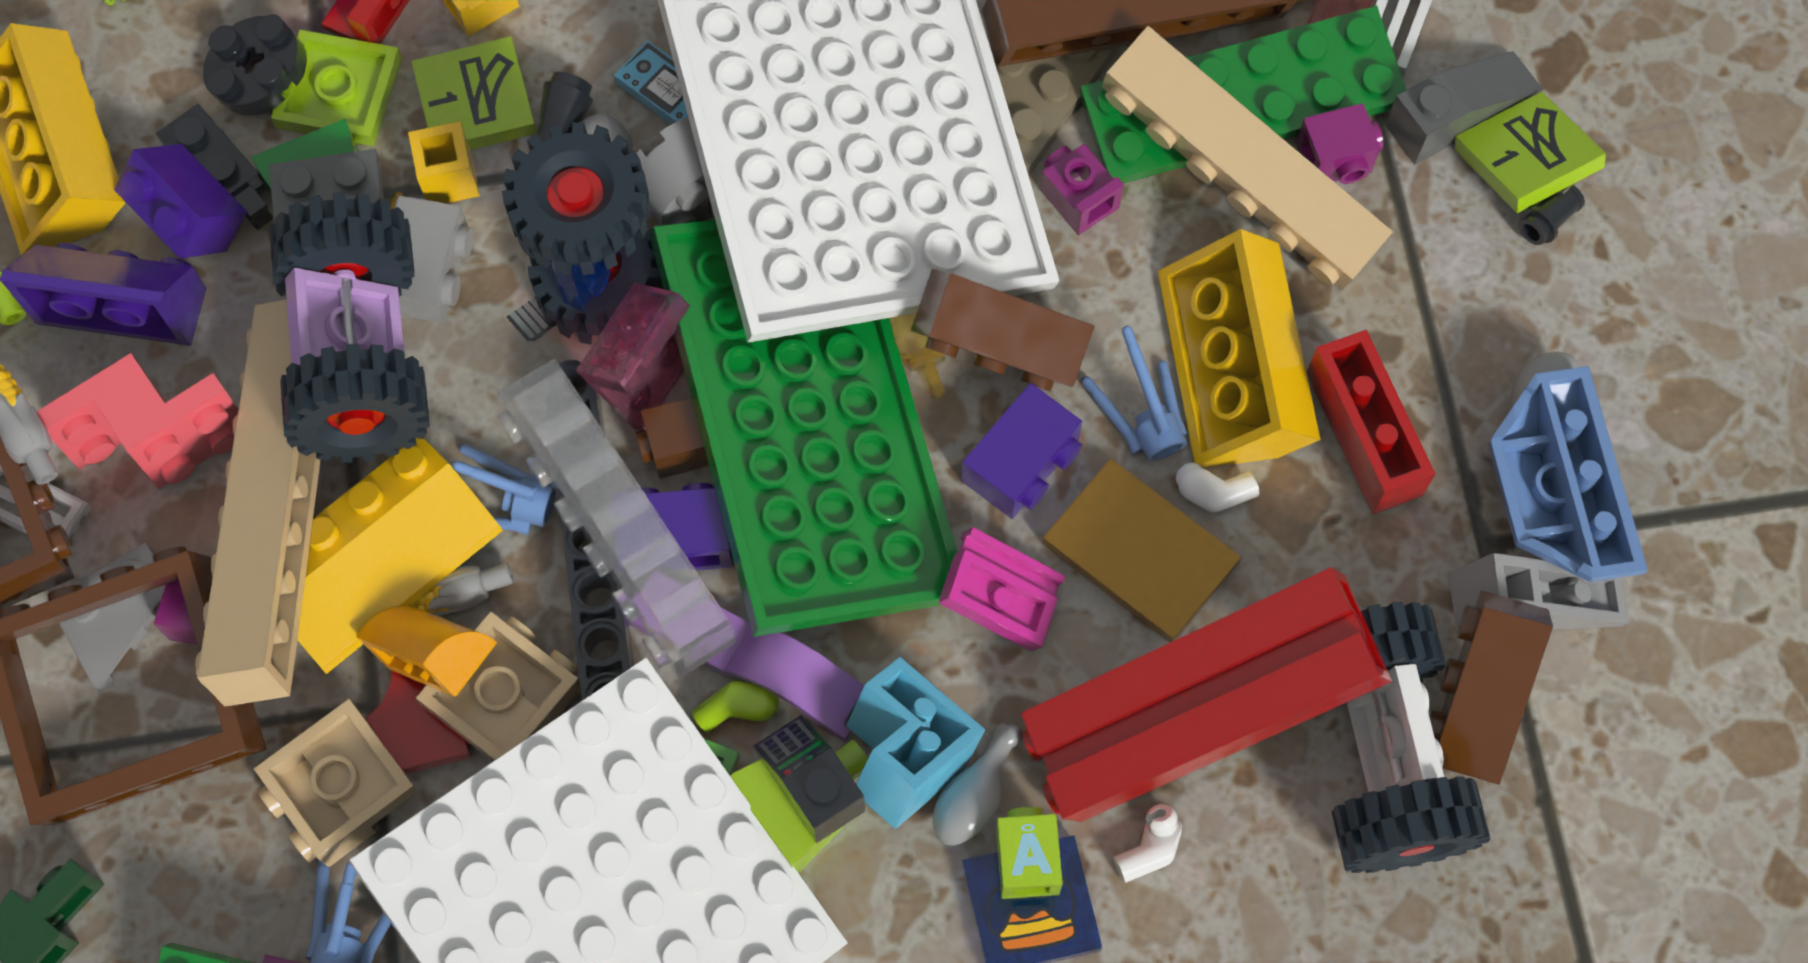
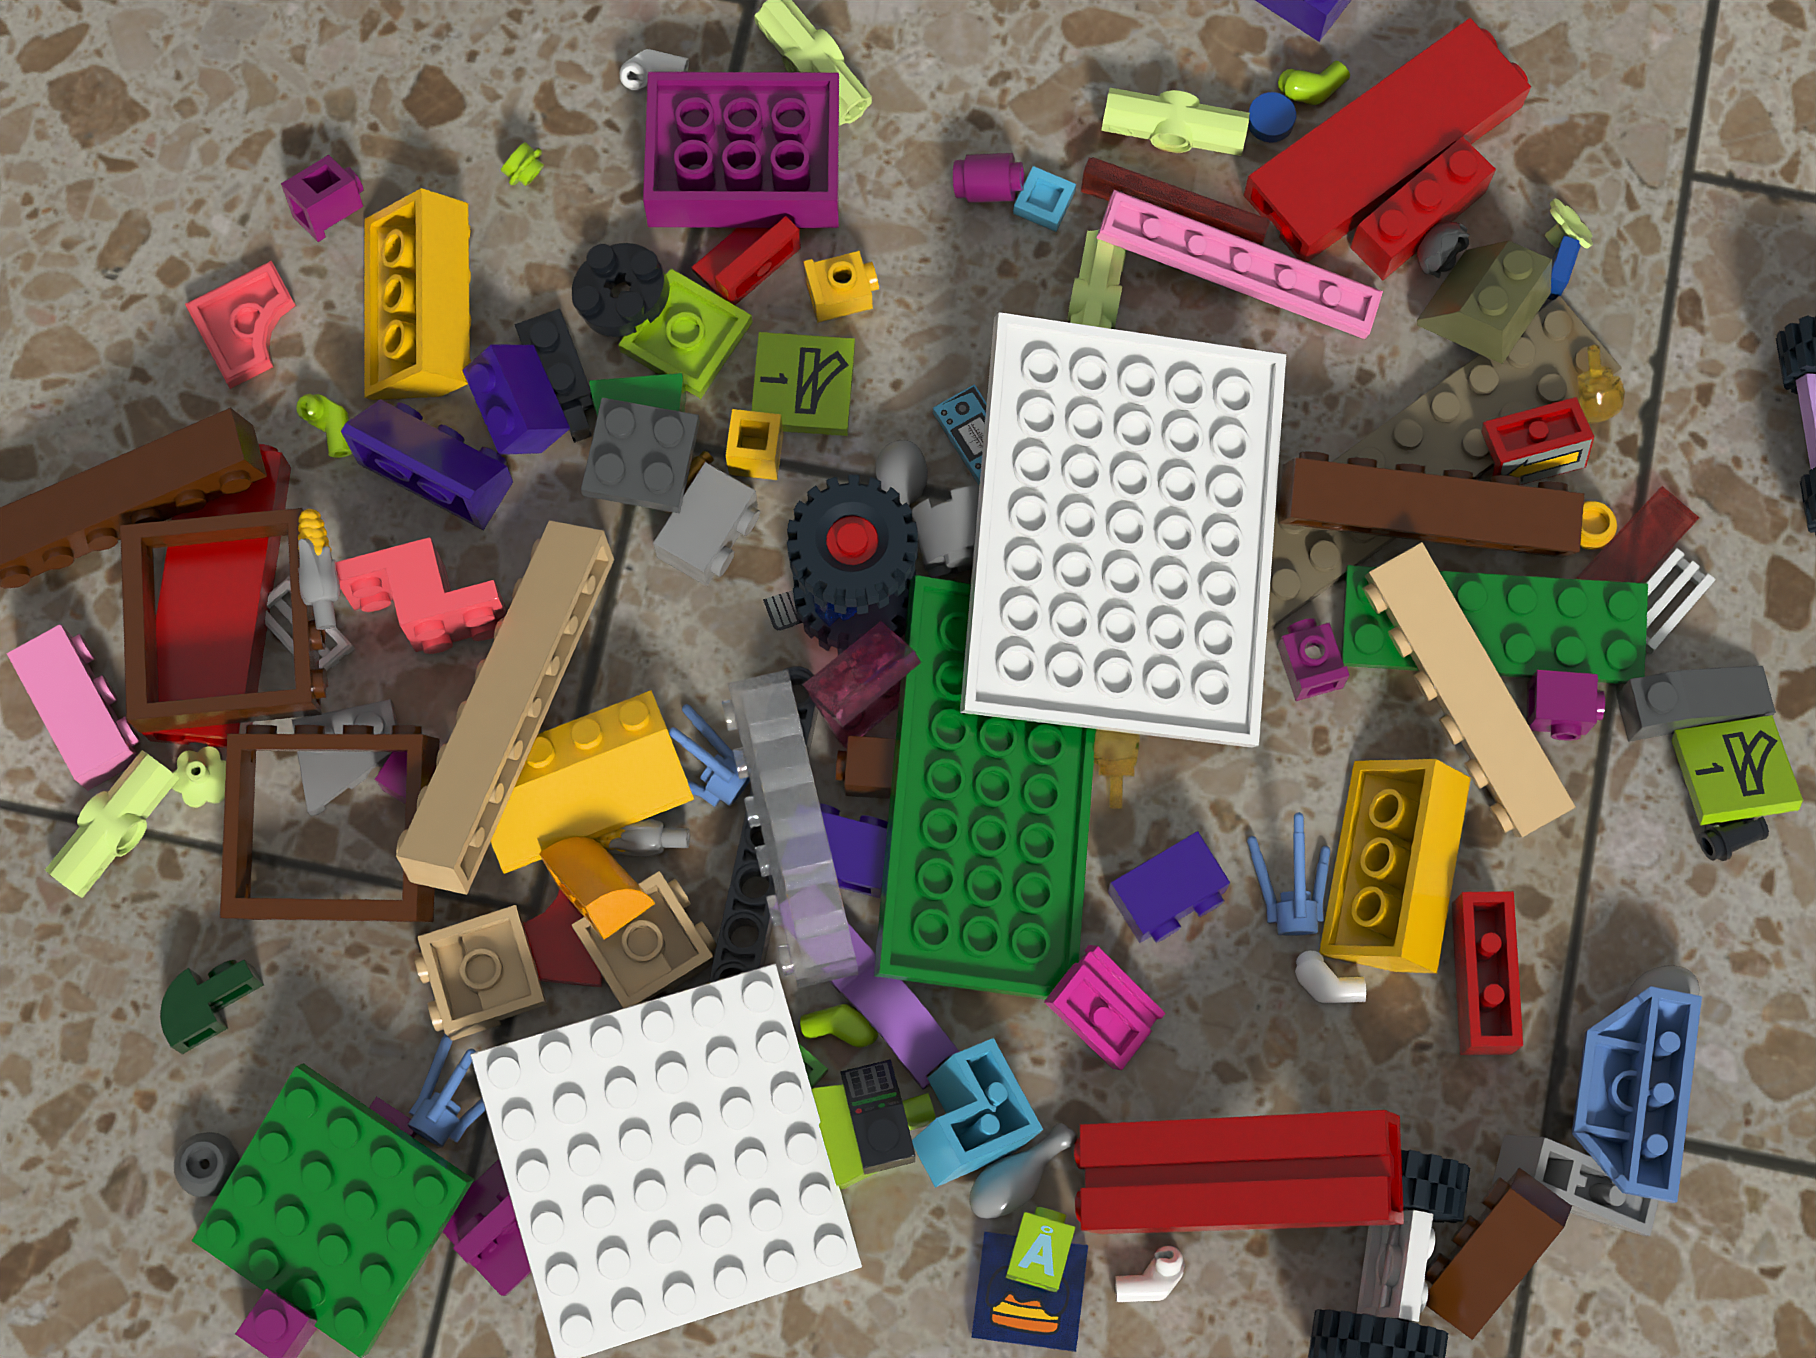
camera: 20 degrees right, 5 degrees up
black plate [269,193,430,462] -> none
black cone [537,71,593,141] -> none
reddish brown brick [910,269,1095,392] -> none
pearl gold tile [1042,458,1241,643] -> none

